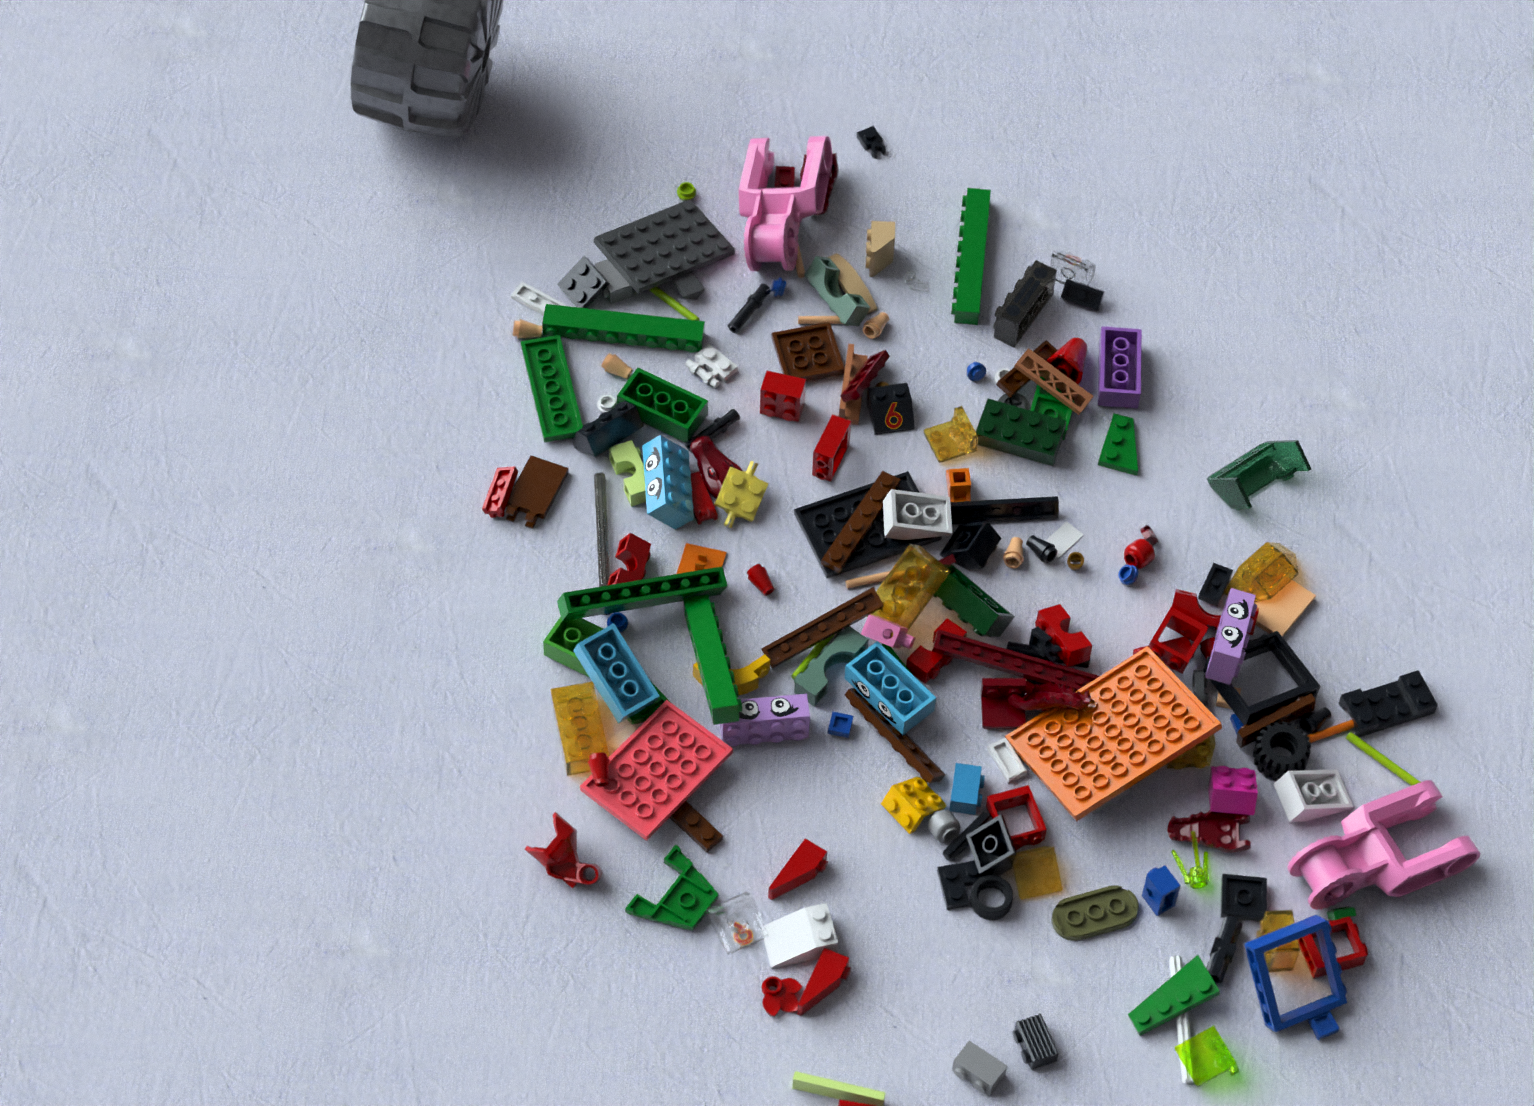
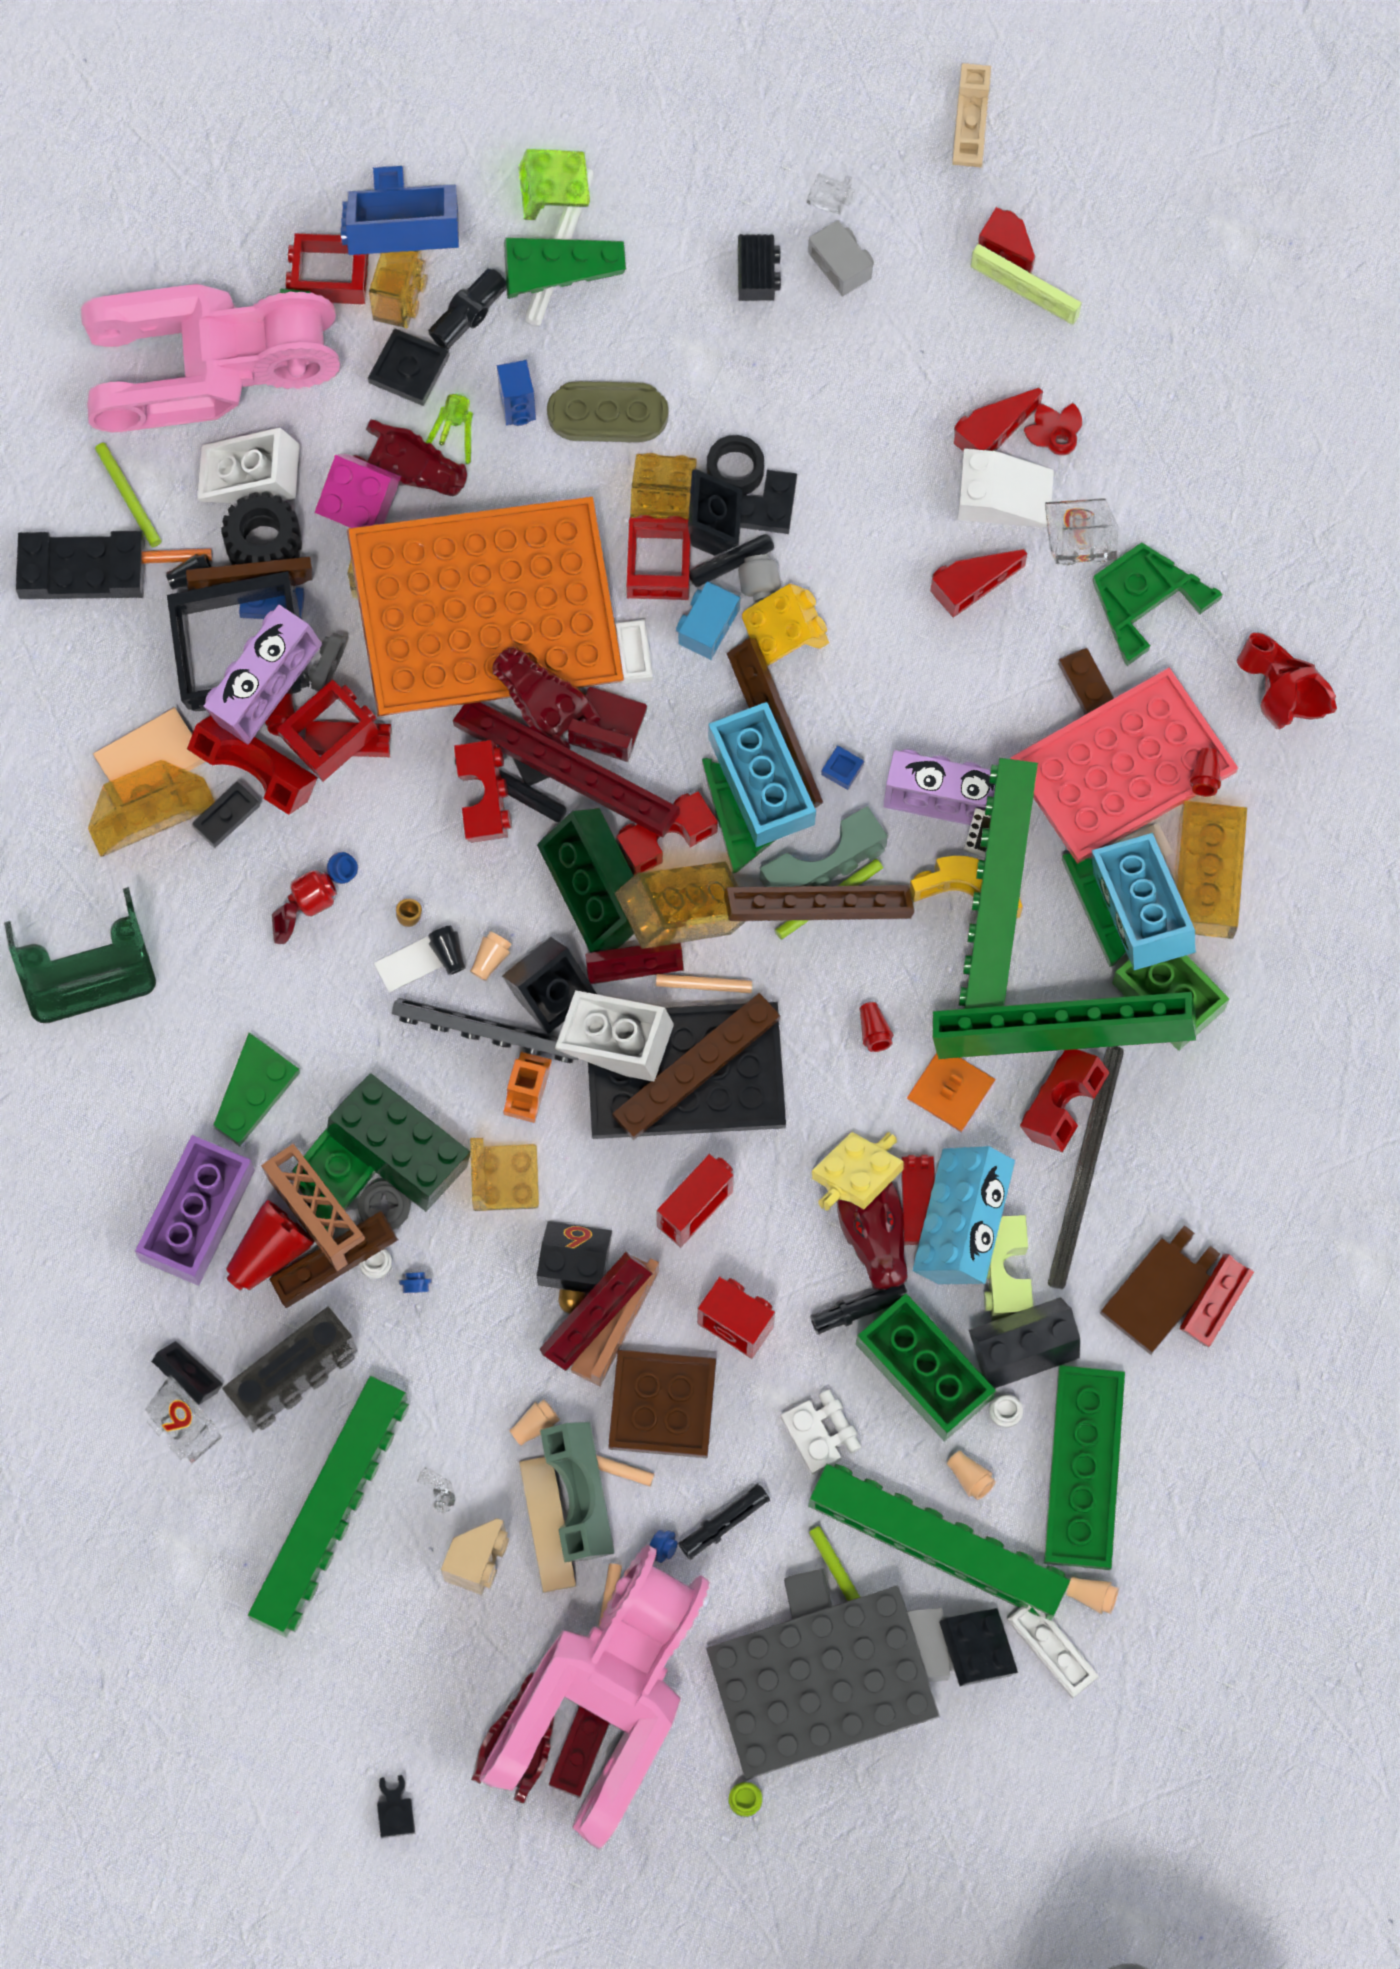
camera: 160 degrees left, 15 degrees up
bright pink torso [861,614,915,649] -> none
black plate [1029,627,1062,663] -> none

